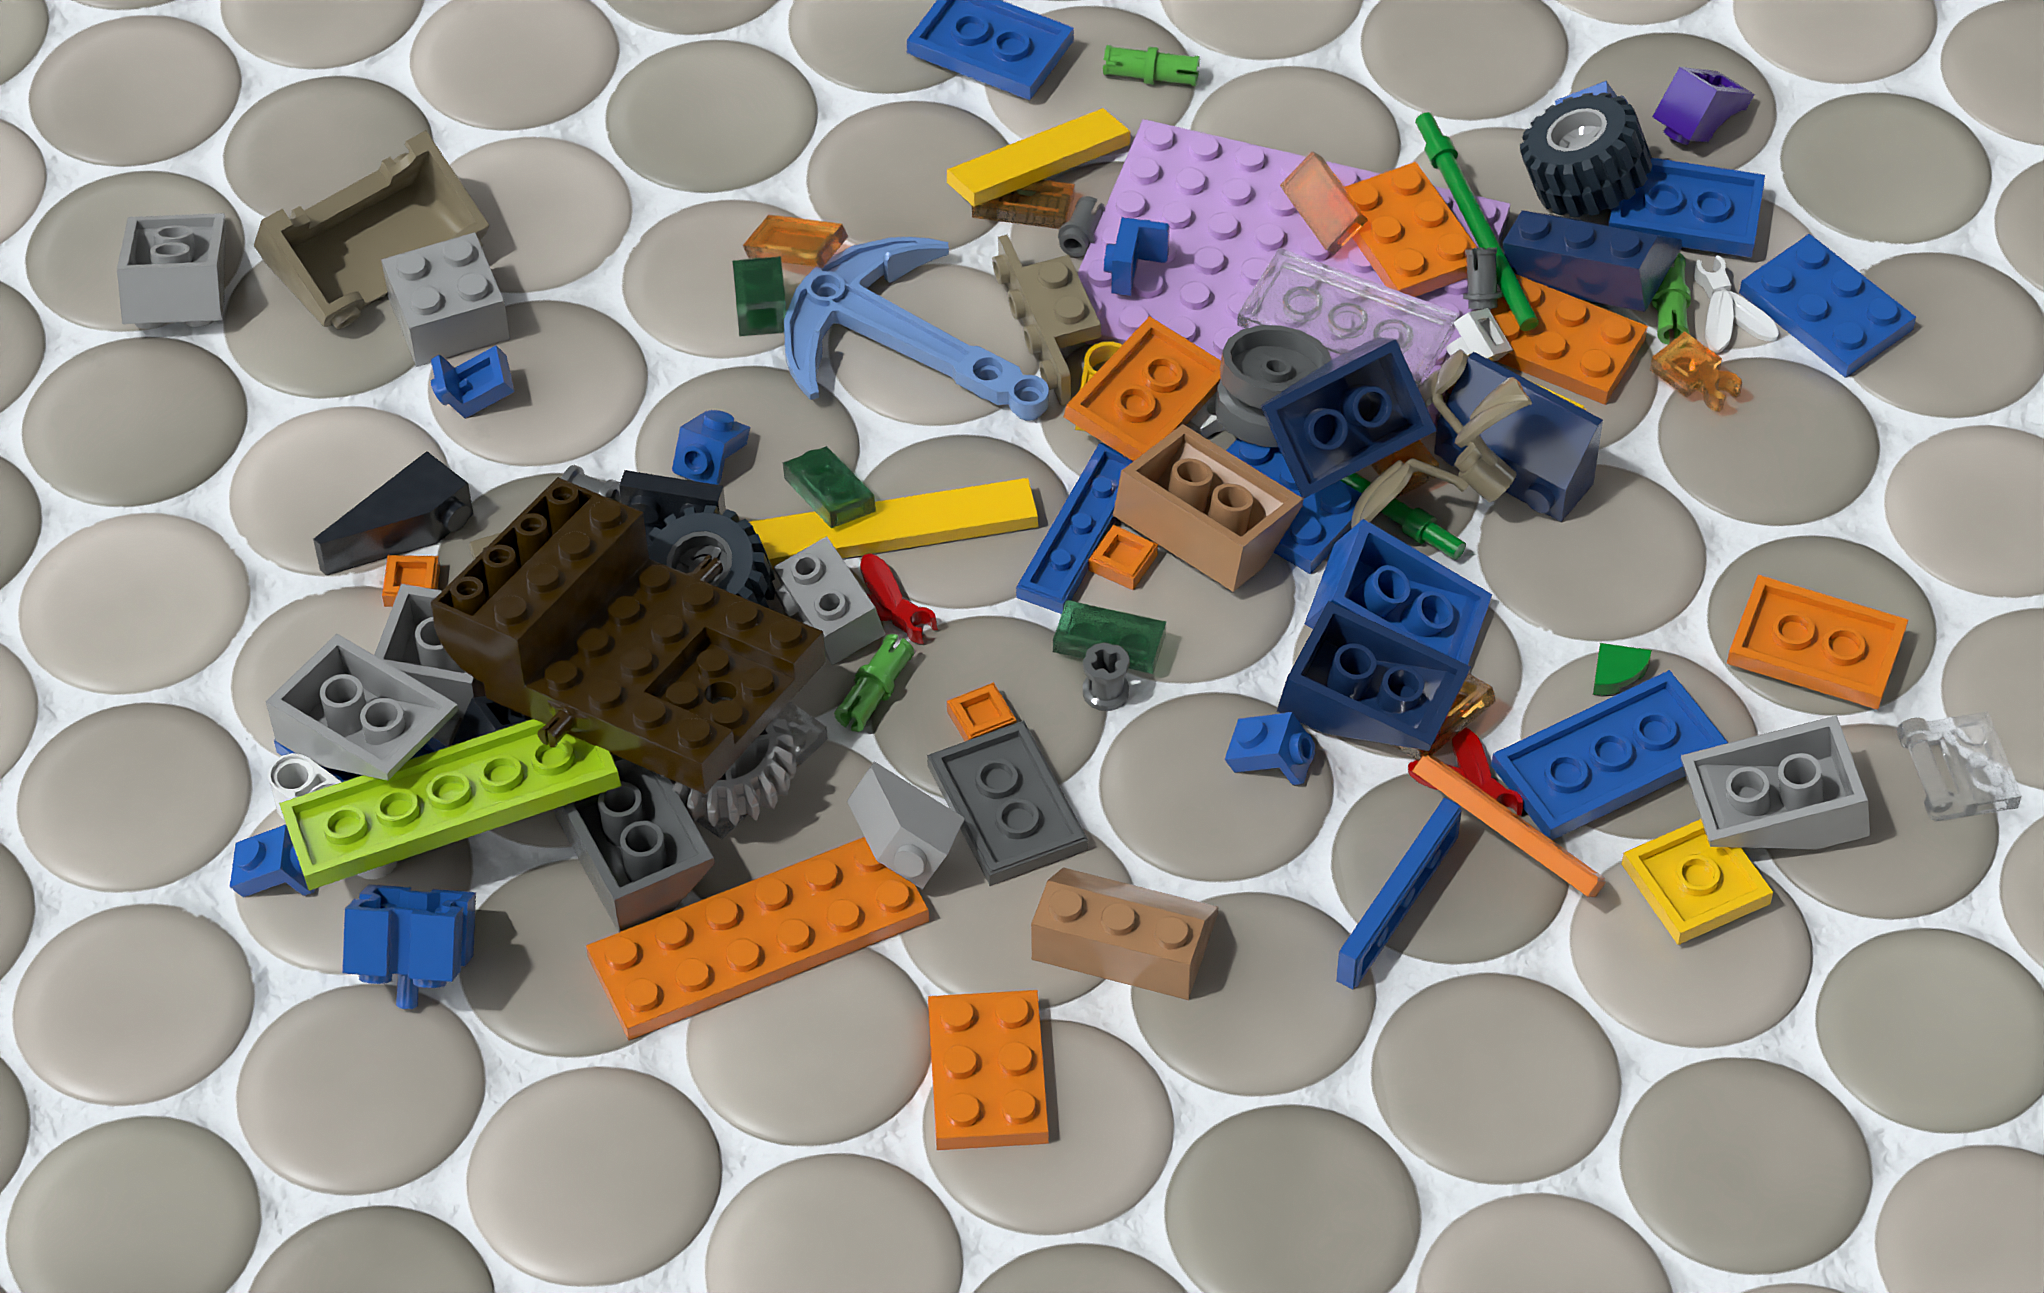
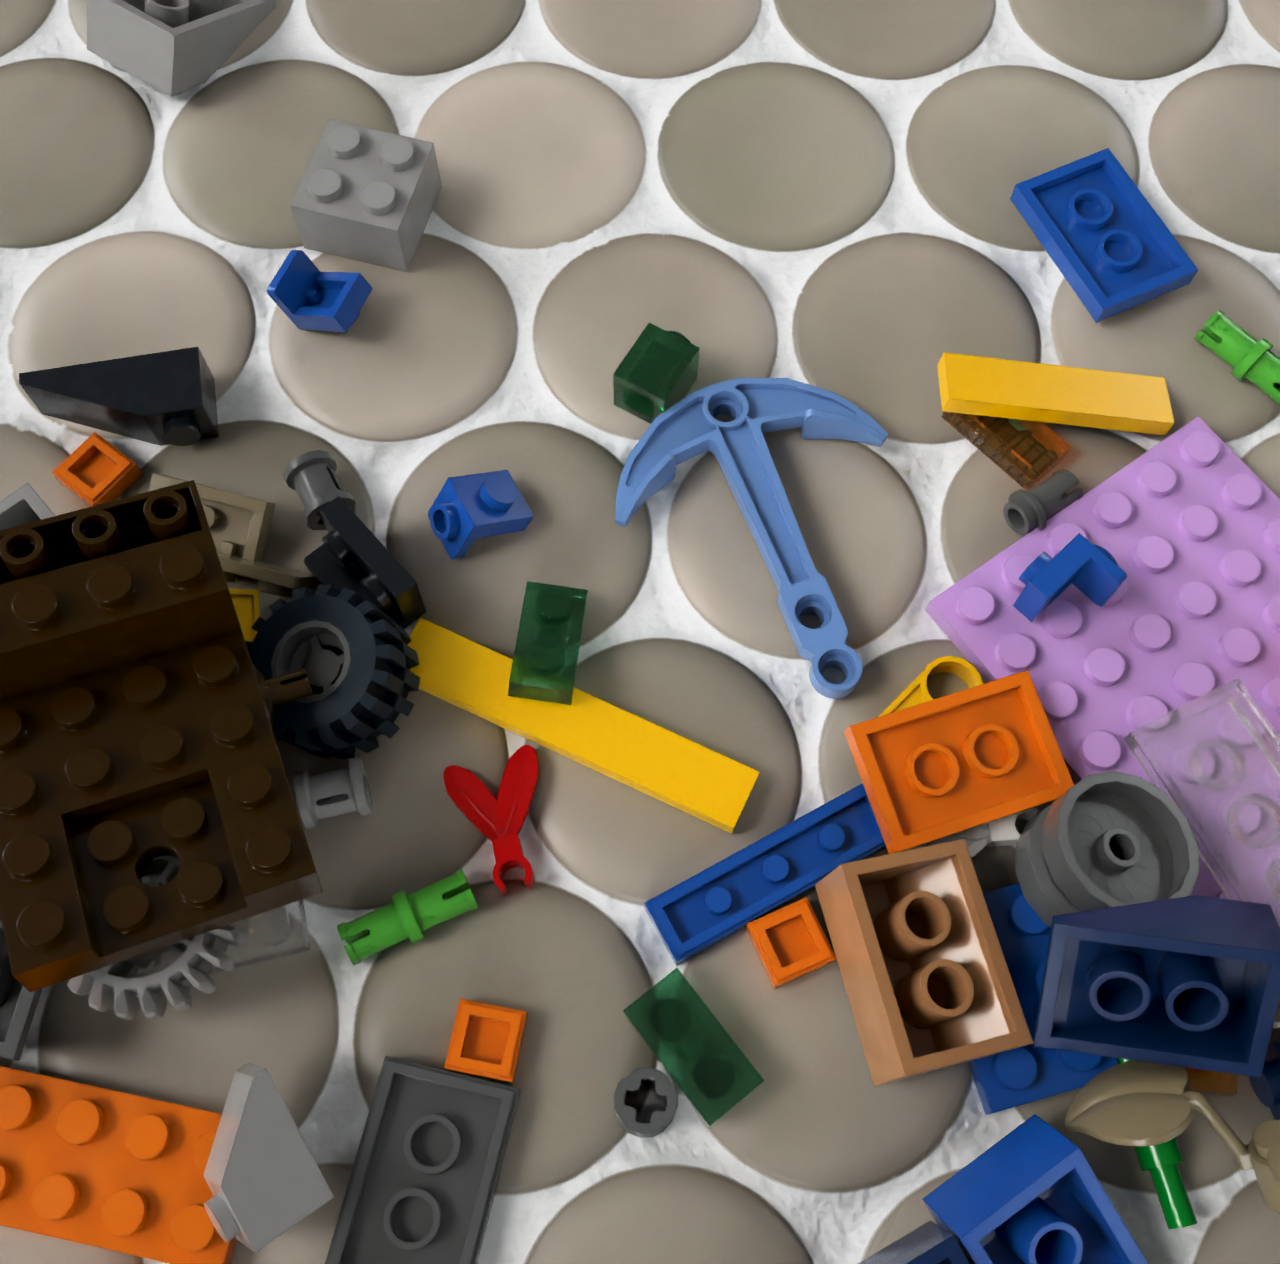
camera: 35 degrees right, 15 degrees up
dark tan windscreen [254,130,490,330] -> none
clear orange tile [742,214,848,268] -> none
light grey brick [774,536,886,665] -> none
dark tan bracket [992,235,1101,405] -> none

